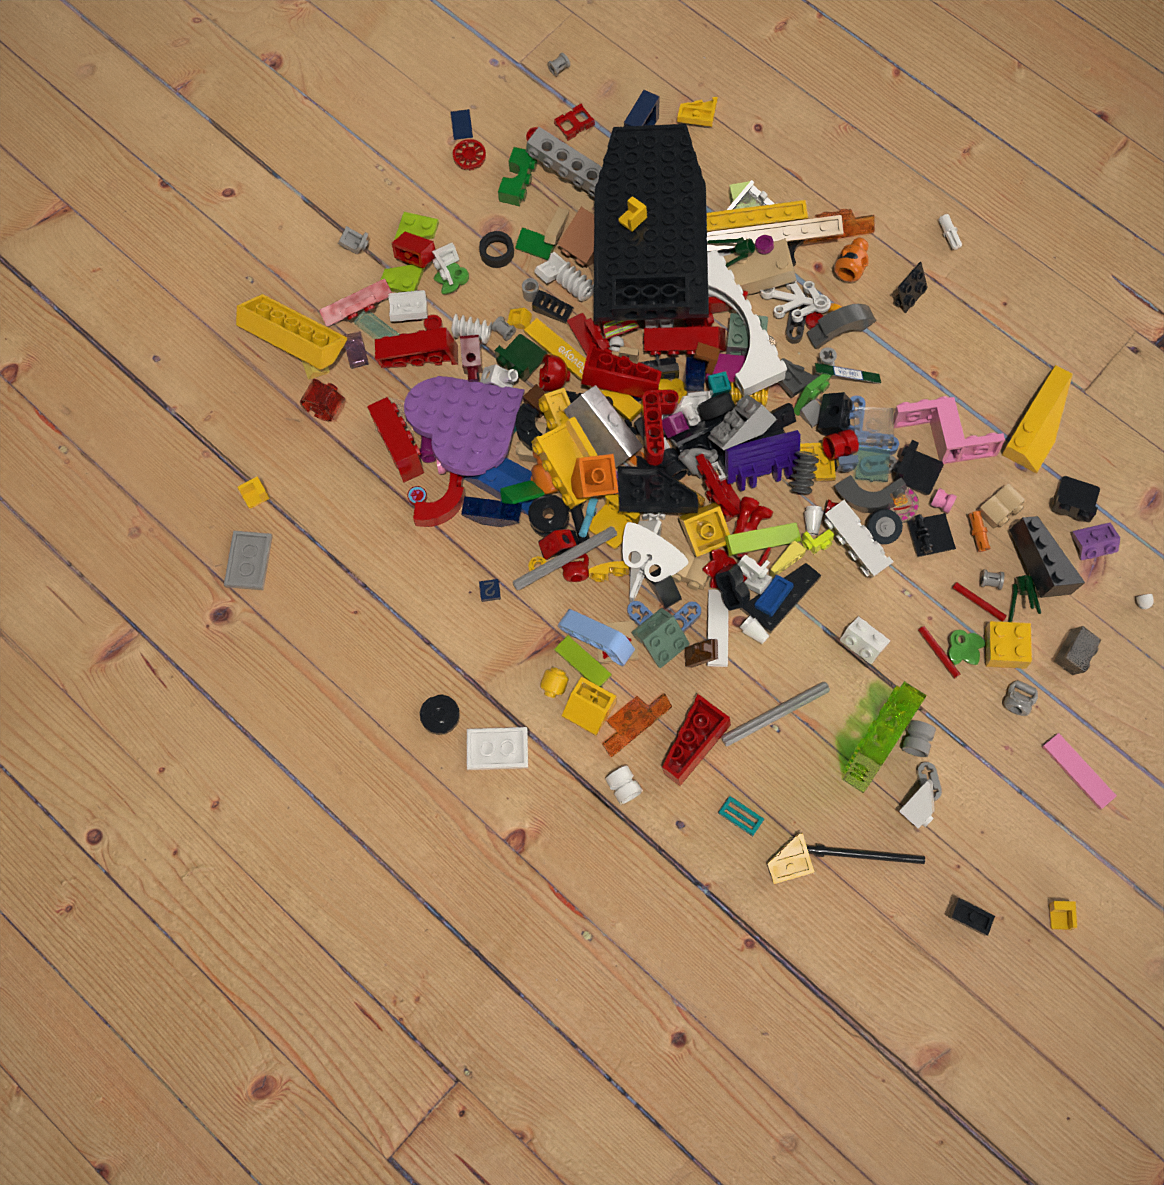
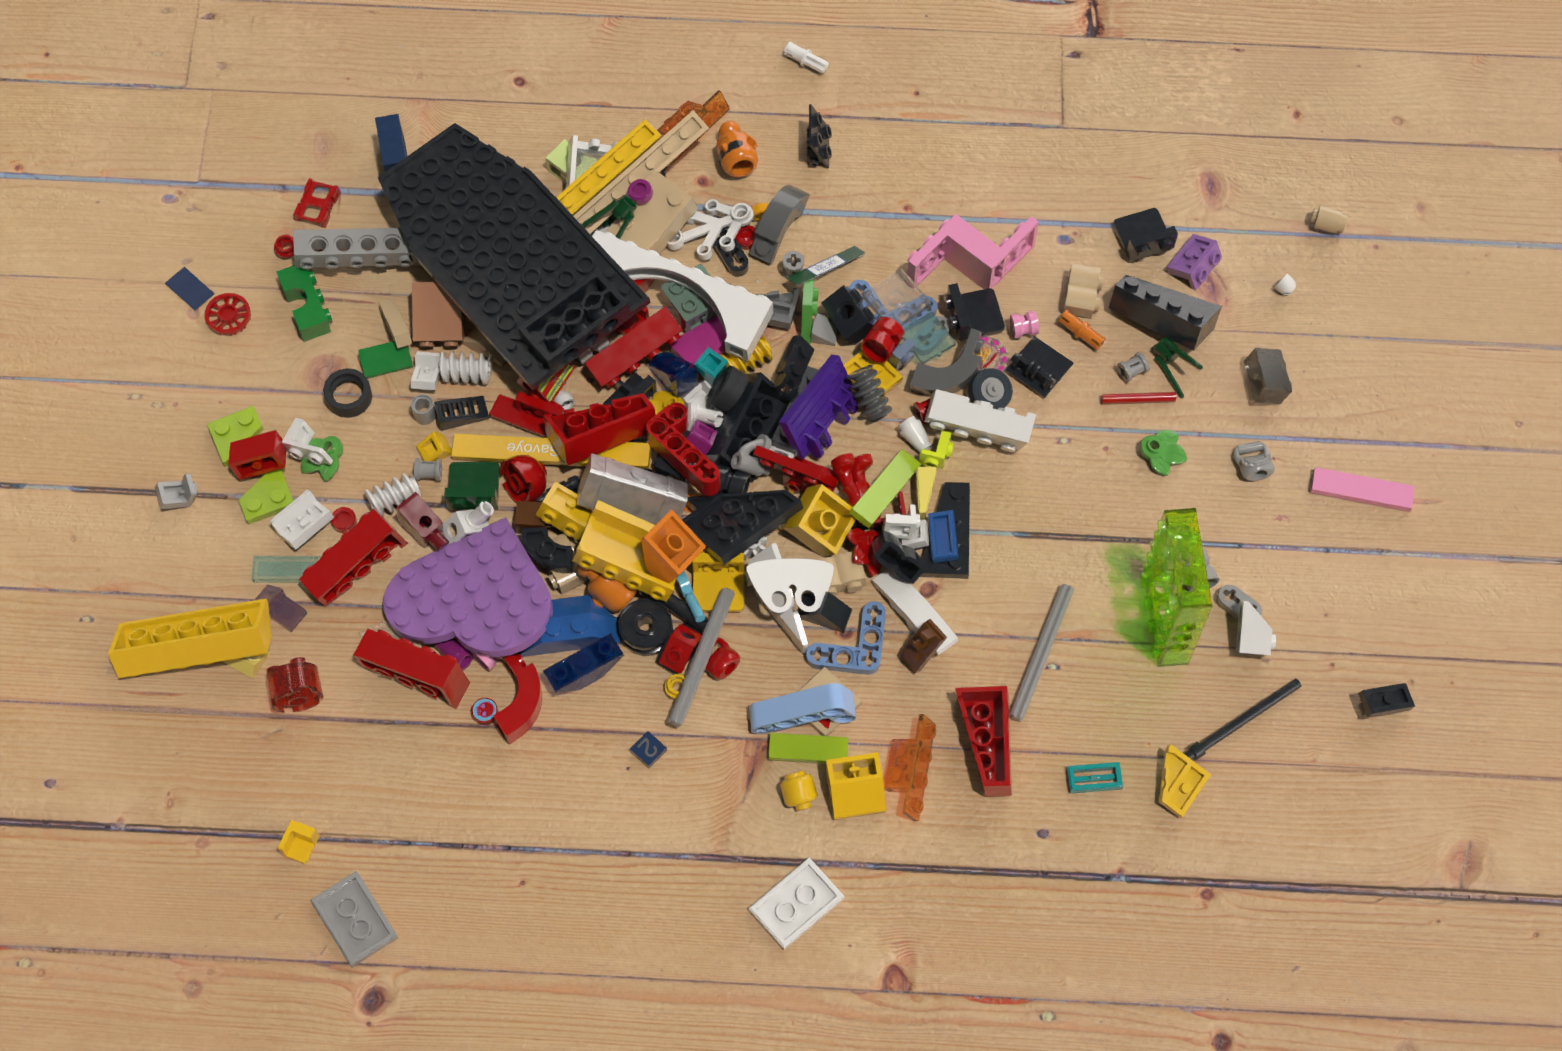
camera: 45 degrees left, 5 degrees down
bracket [319,279,392,327] -> none
black tile [419,695,460,735] -> none
green slope [500,480,545,504] -> none
light grey bush [547,53,571,76] -> none
yellow slope [589,561,630,582] -> none
white wheel [605,766,643,805] -> none
yellow panel [619,196,647,232] -> none
tan tile [619,346,639,364] -> none
sand green bracket [631,608,690,668] -> none
yellow wing [677,97,718,127] -> none
dark orange panel [693,342,720,375] -> none
light grey slope [708,394,777,450] -> none
white cone [740,616,770,644] -> none
white bracket [840,617,890,664] -> none
red bar [918,626,961,679] -> none
yellow brick [985,621,1032,669] -> none
yellow wedge [1002,365,1072,474] -> none
yellow panel [1049,901,1077,930] -> none

